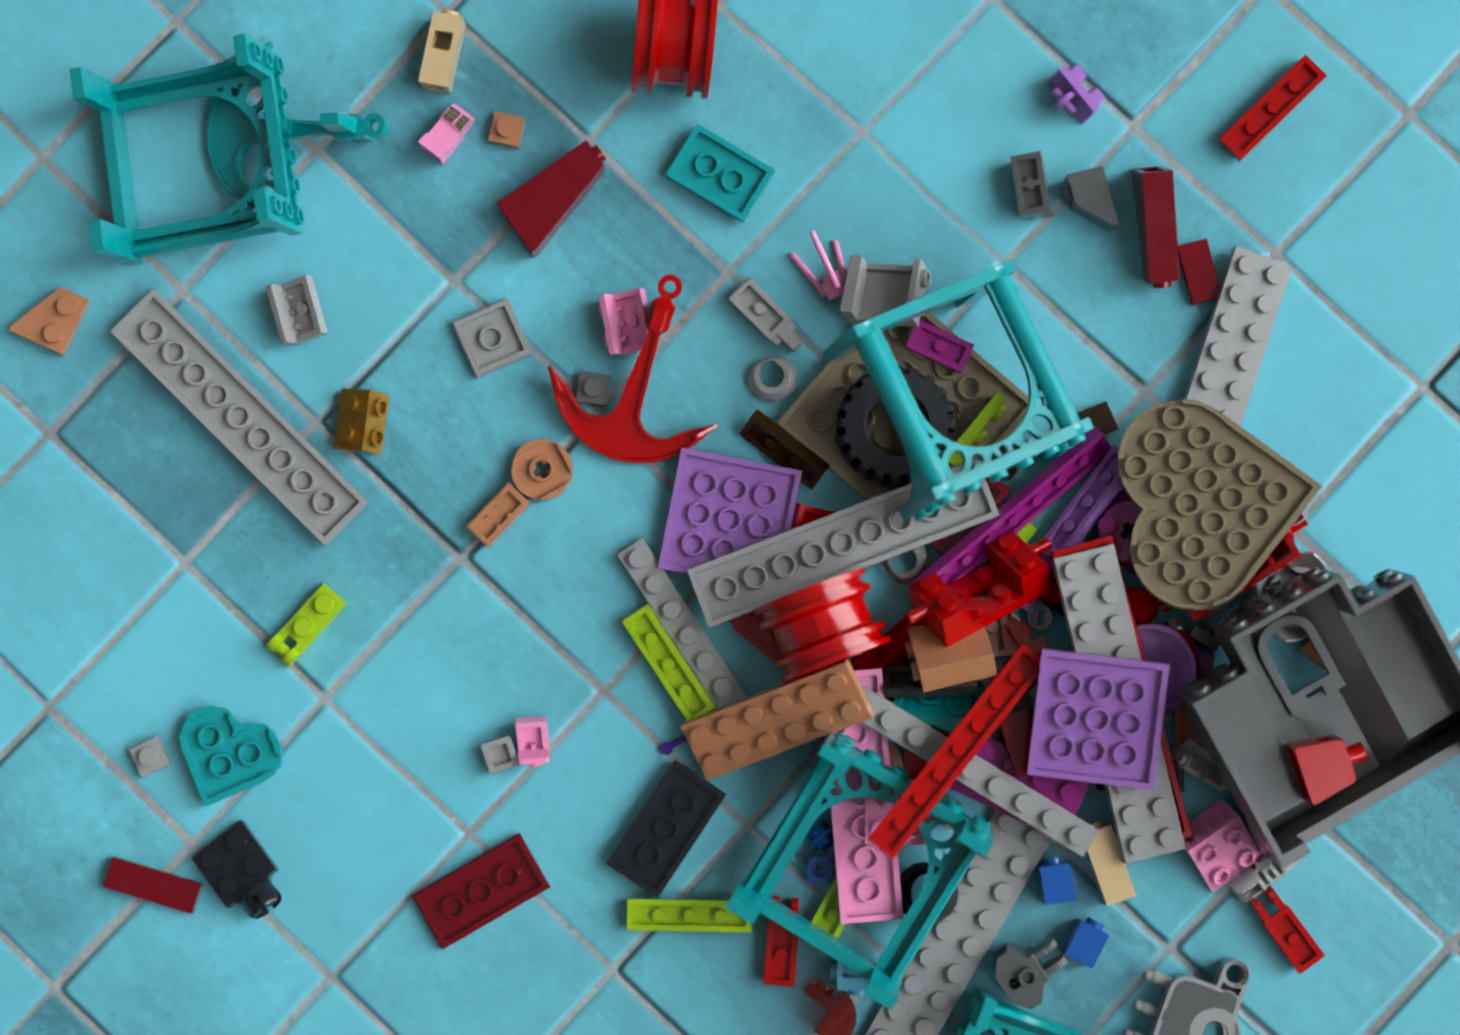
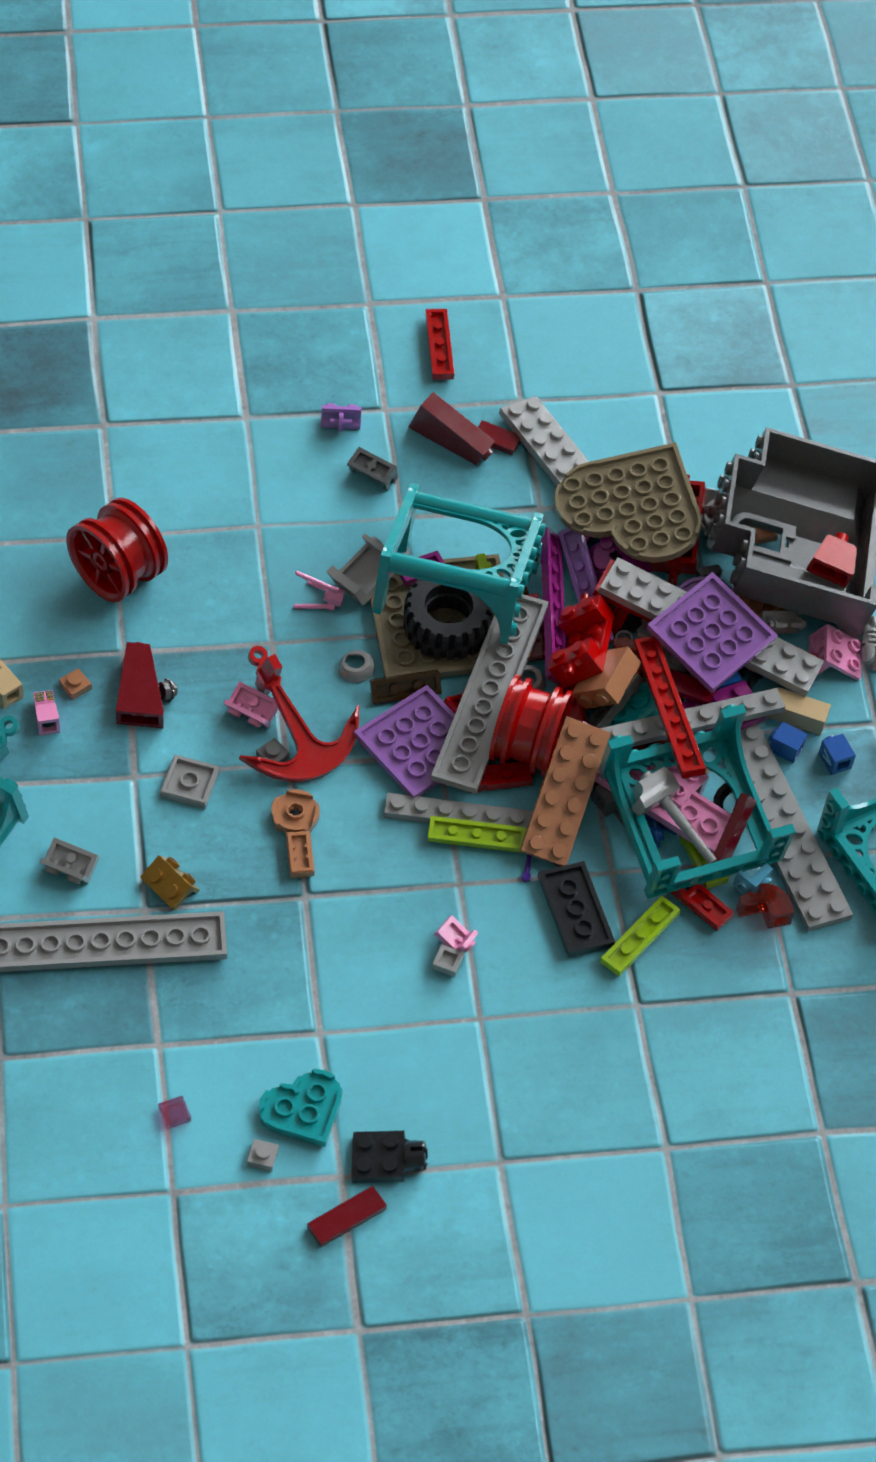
camera: 60 degrees left, 30 degrees down
lime plate [266,583,348,668] -> none
dark red tile [412,833,551,950] -> none
teal plate [665,123,775,224] -> none
light grey hinge [728,277,802,353] -> none
blue plate [803,852,835,884] -> none
dark grey hinge [994,938,1068,1010] -> none
dark grey slope [1061,166,1119,231] -> none
none -> dark grey plate [158,678,178,702]
none -> clear pink tile [158,1095,191,1129]
none -> light grey piece [631,767,717,864]
none -> dark red tile [713,793,757,862]

